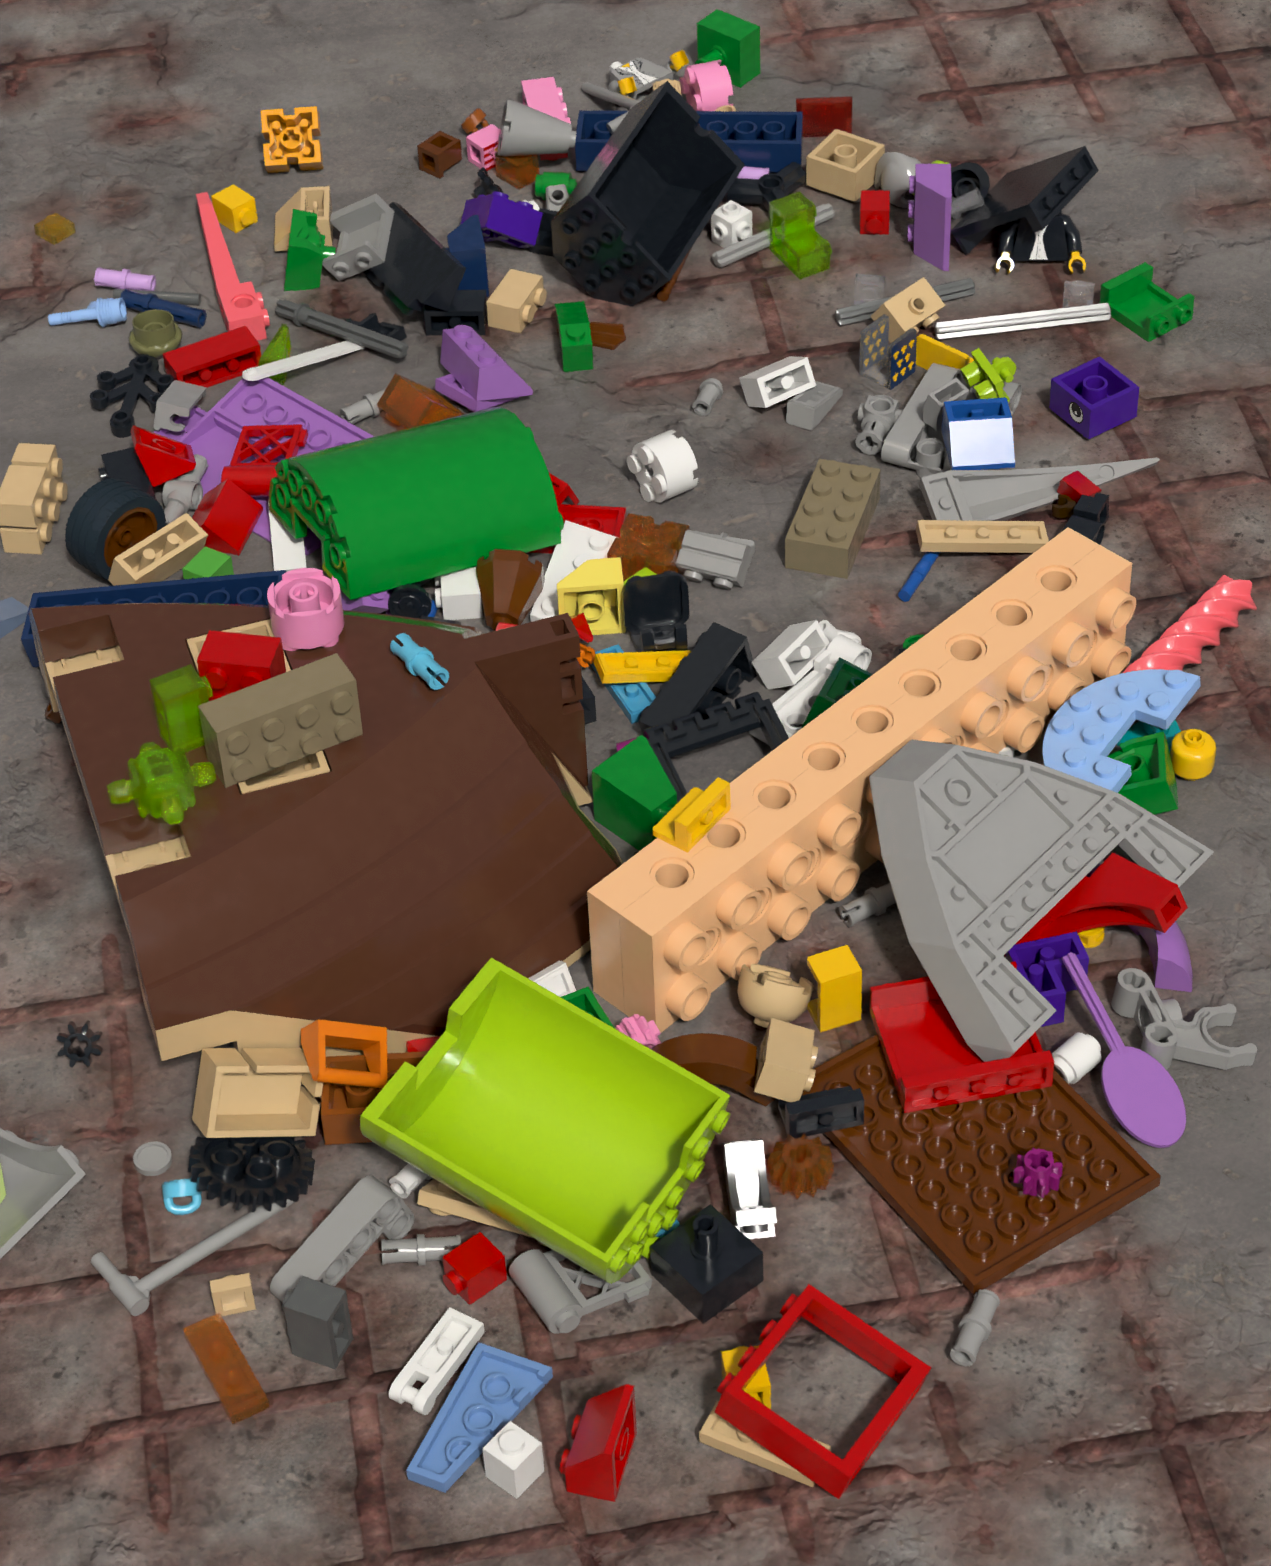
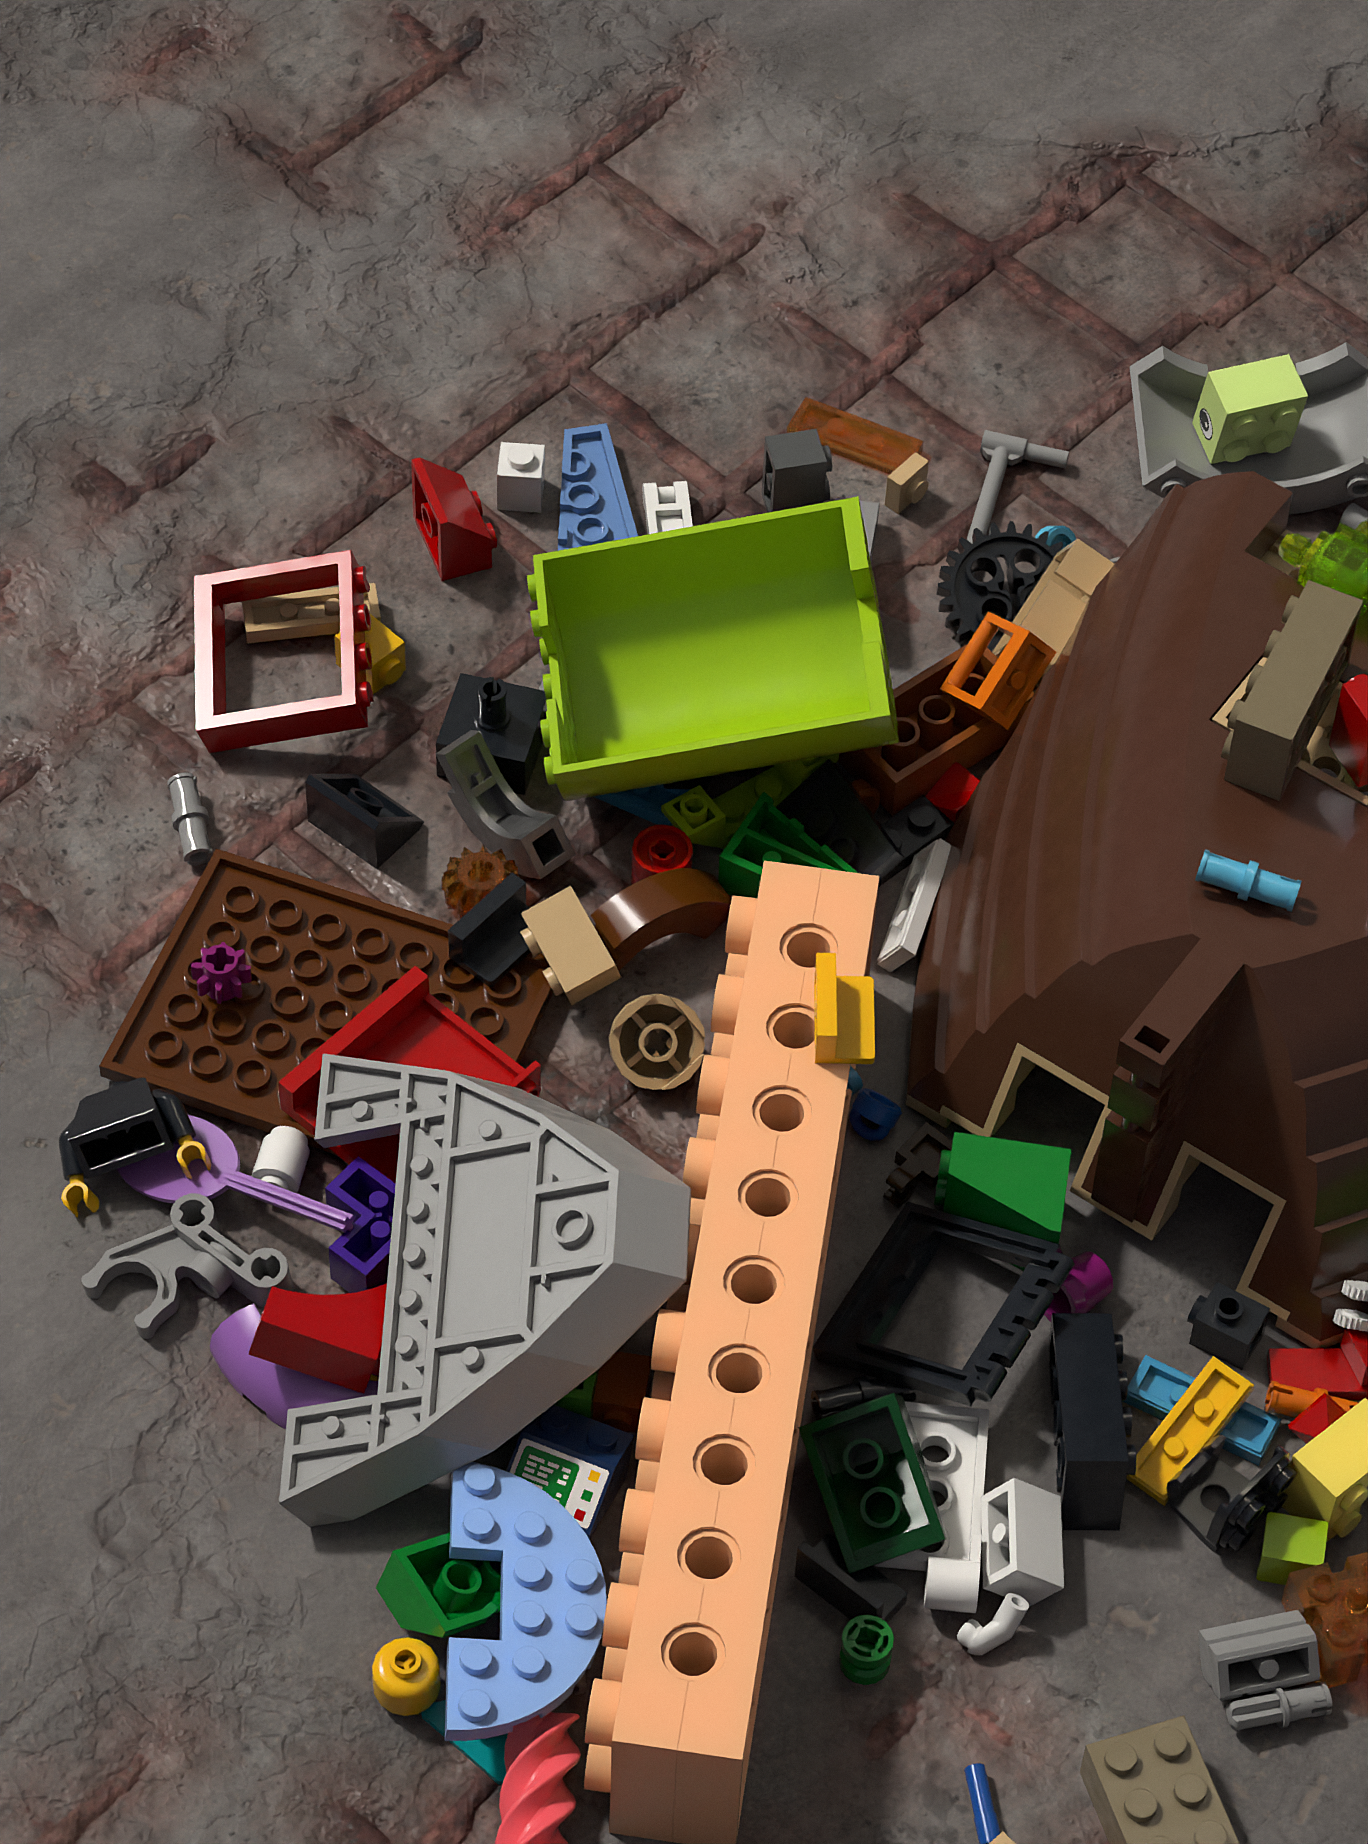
camera: 140 degrees right, 10 degrees up
yellow panel [807,945,862,1033] -> none
none -> black torso [59,1078,212,1217]
none -> black slope [305,774,424,869]

